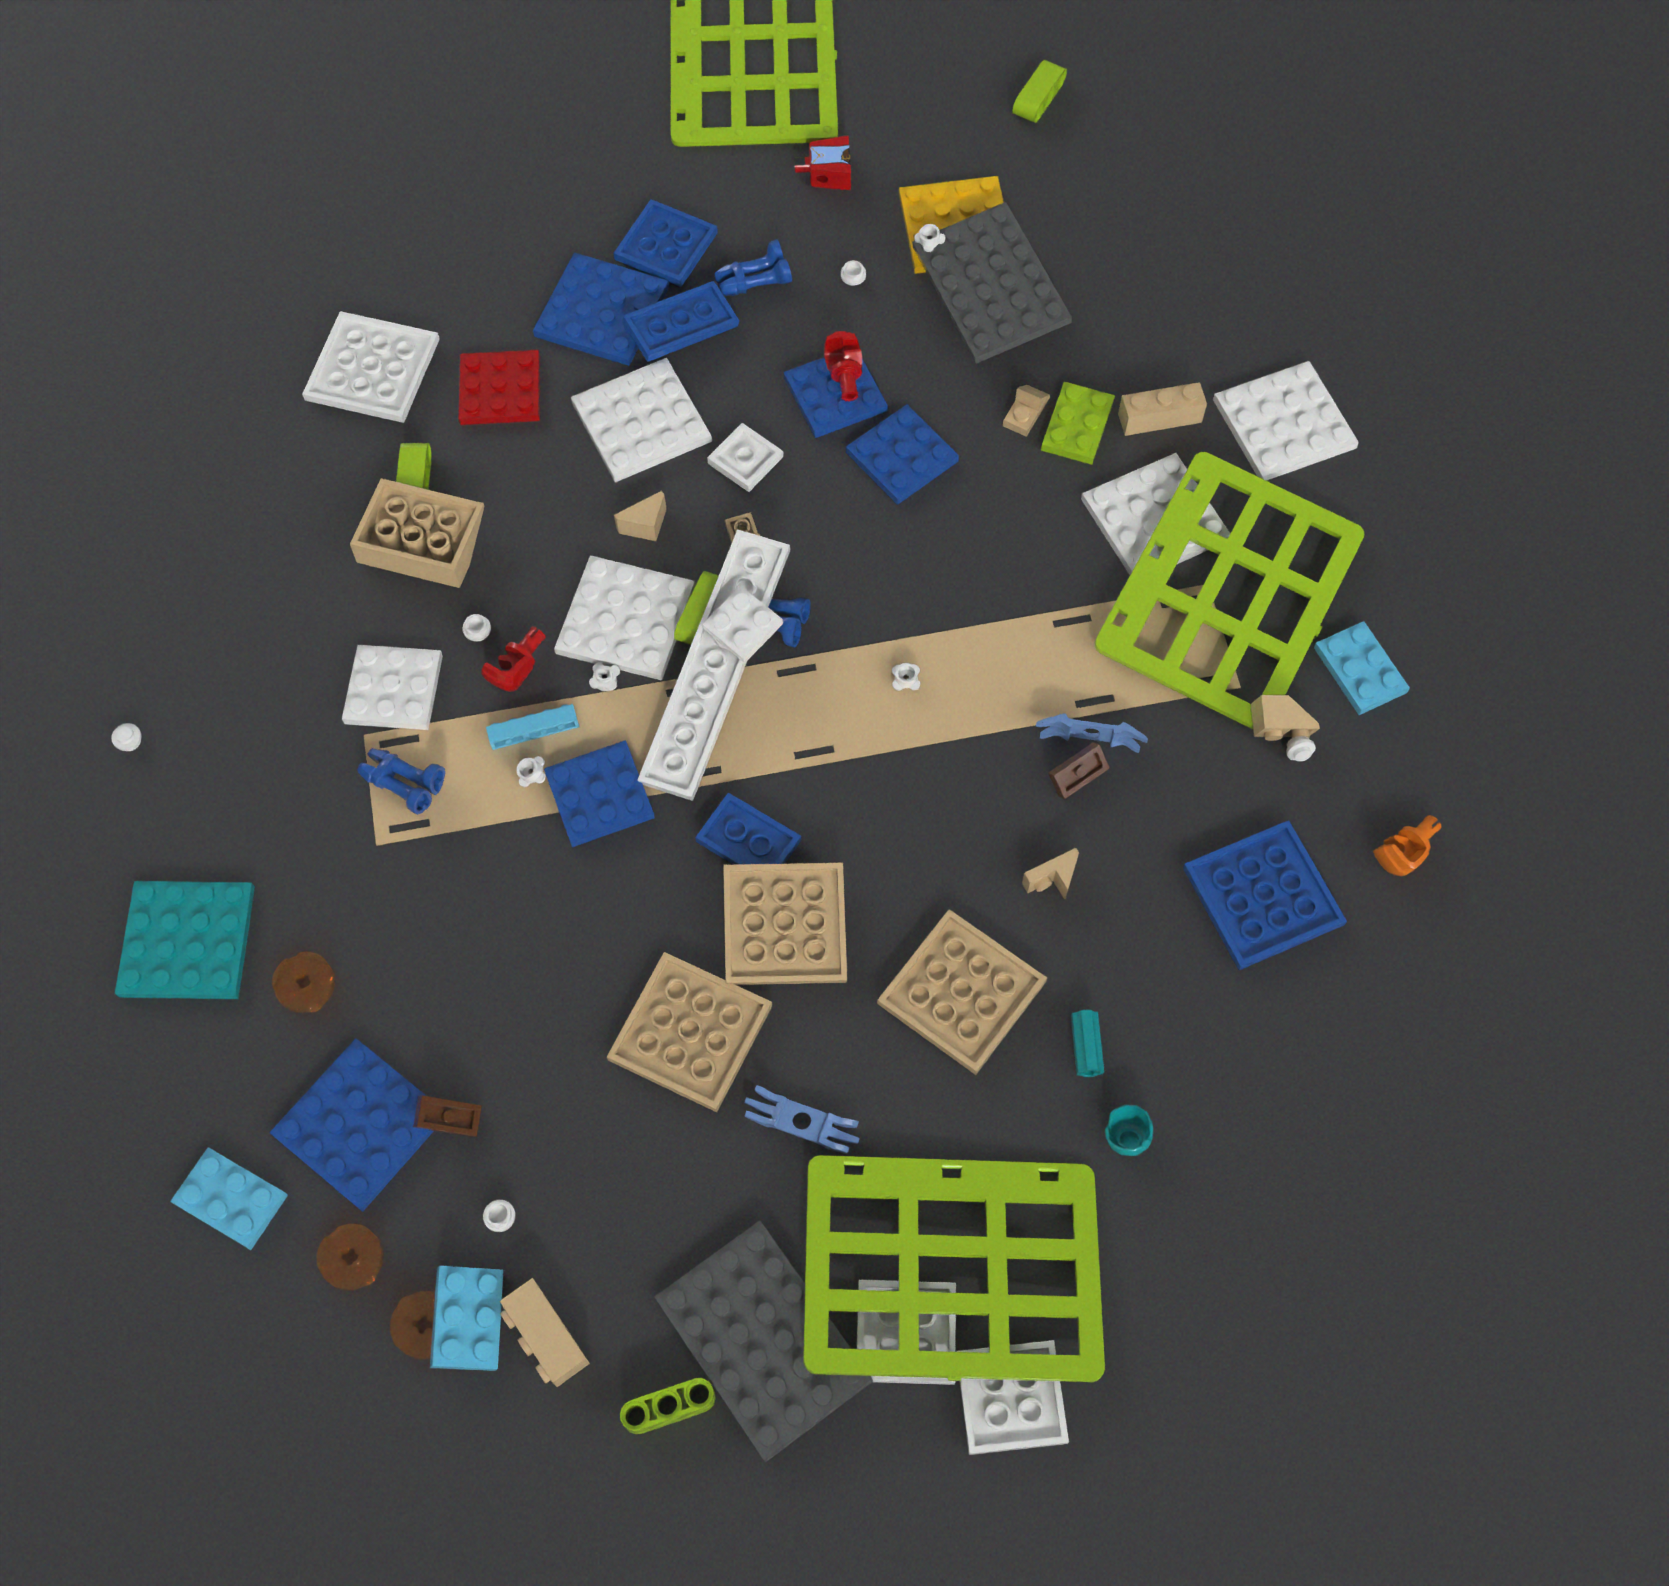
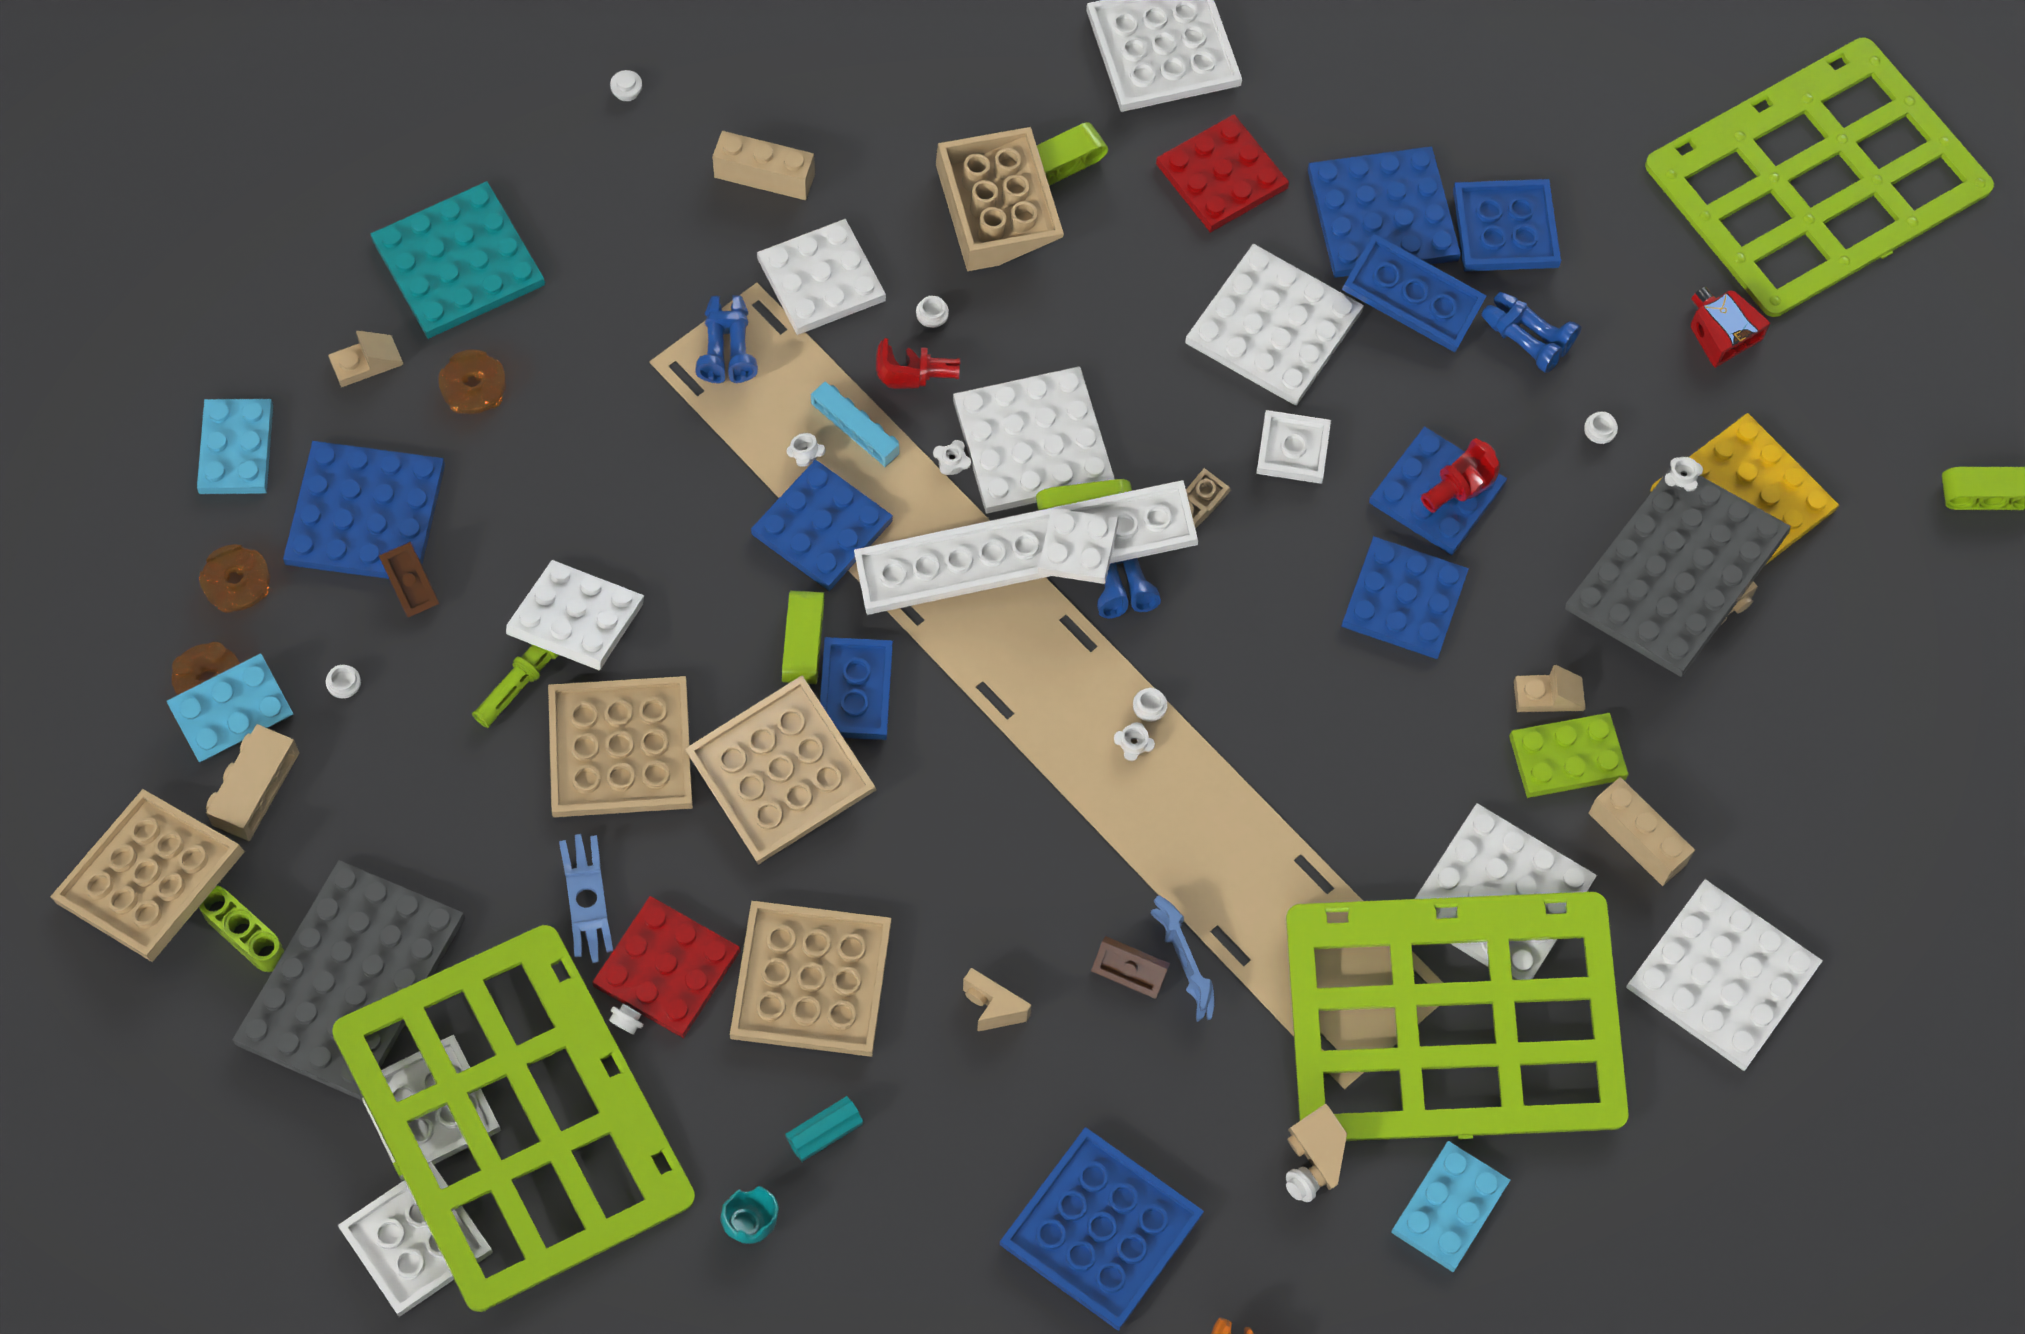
camera: 55 degrees right, 0 degrees up
tan slope [614,491,667,541] -> none
none -> tan plate [50,789,245,962]
none -> tan slope [328,331,403,388]
none -> lime pin [472,644,559,728]
none -> white plate [506,560,644,670]
none -> red plate [592,896,740,1039]
none -> white plate [609,1004,644,1035]
none -> tan brick [712,131,815,200]
none -> lime beam [782,590,824,684]
none -> white plate [1133,688,1167,722]

